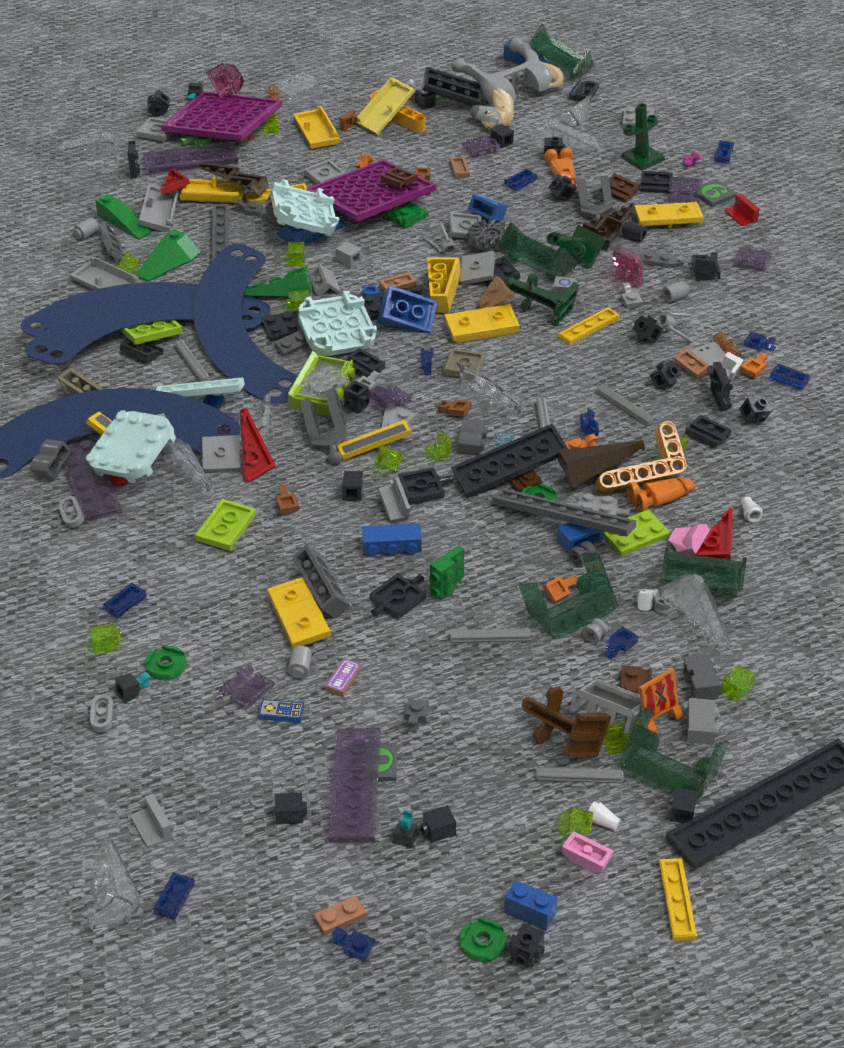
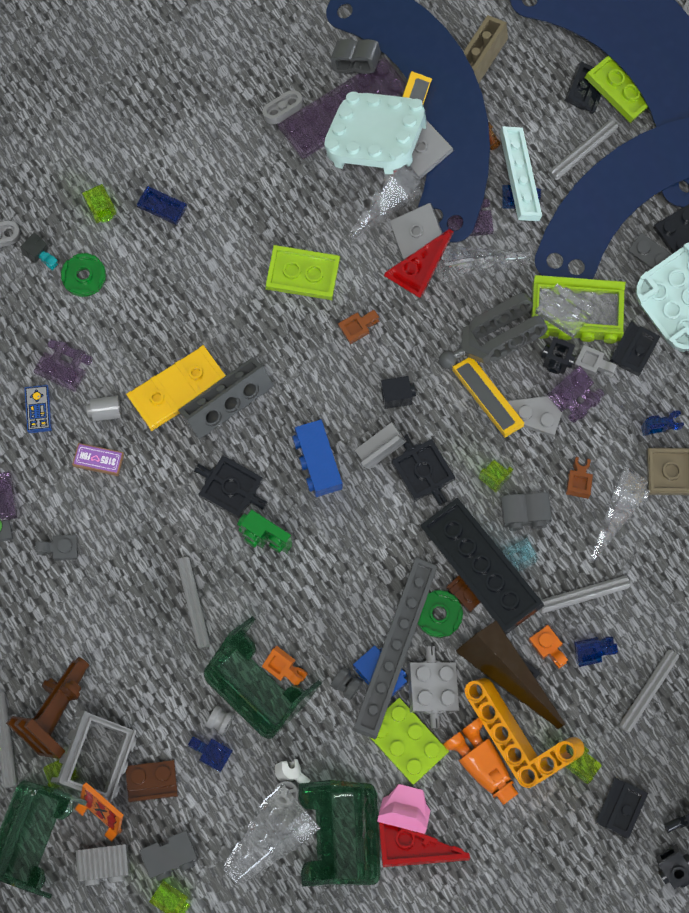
camera: 75 degrees right, 30 degrees up
clear neon green panel [374,446,404,472] -> none
white cone [741,497,763,522] -> none

